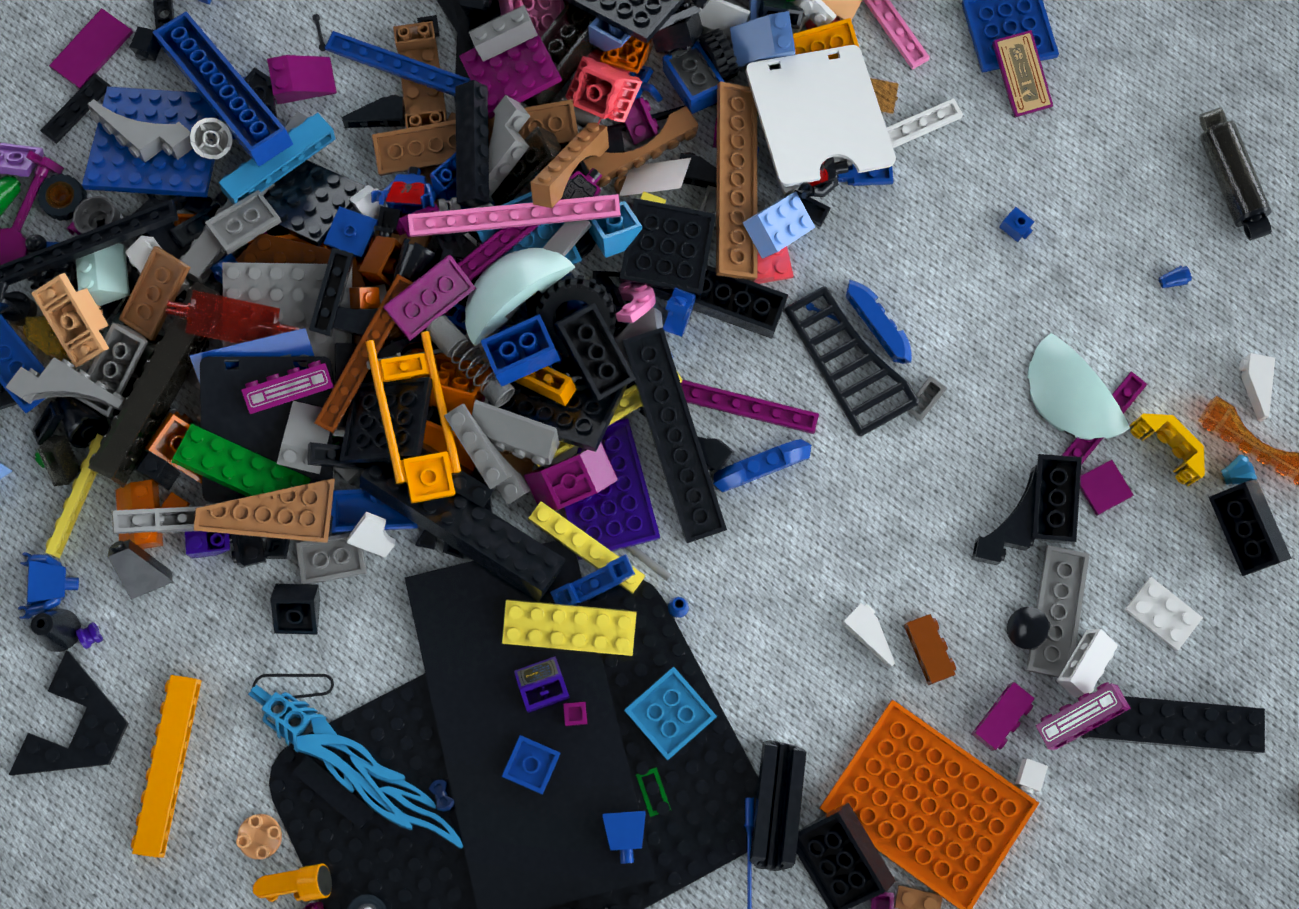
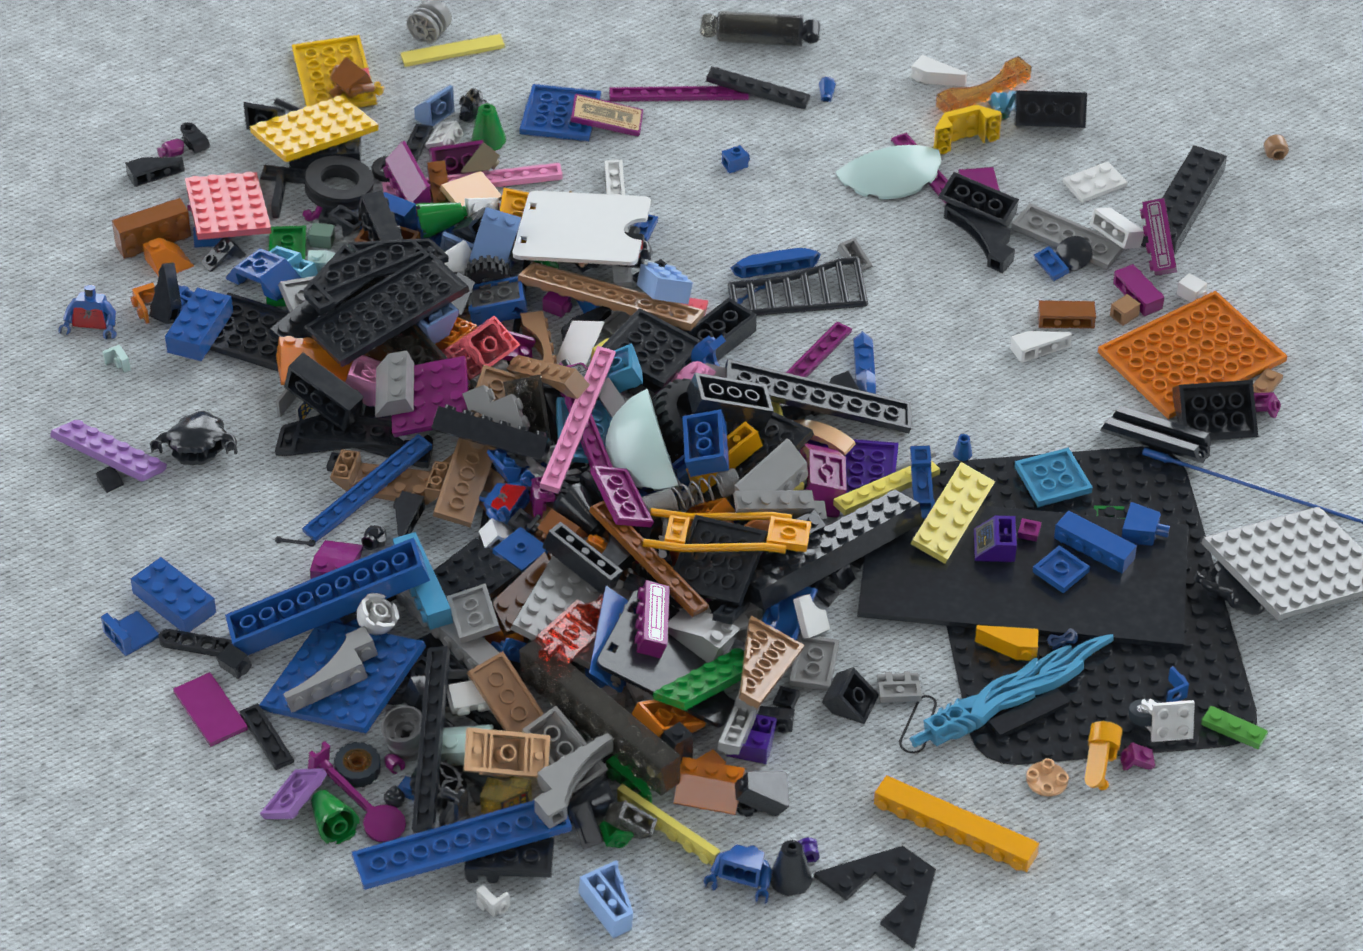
camera: 65 degrees left, 30 degrees down
none -> black rock [361,525,386,550]
none -> magenta tile [609,86,749,102]
none -> black plate [706,66,811,109]
none -> light nougat slope [794,419,855,456]
none -> light grey plate [877,671,922,703]
none -> light orange slope [975,625,1038,661]
none -> blue plate [1034,246,1069,281]
none -> blue brick [1054,511,1137,573]
none -> medium nougat brick [1110,294,1140,326]

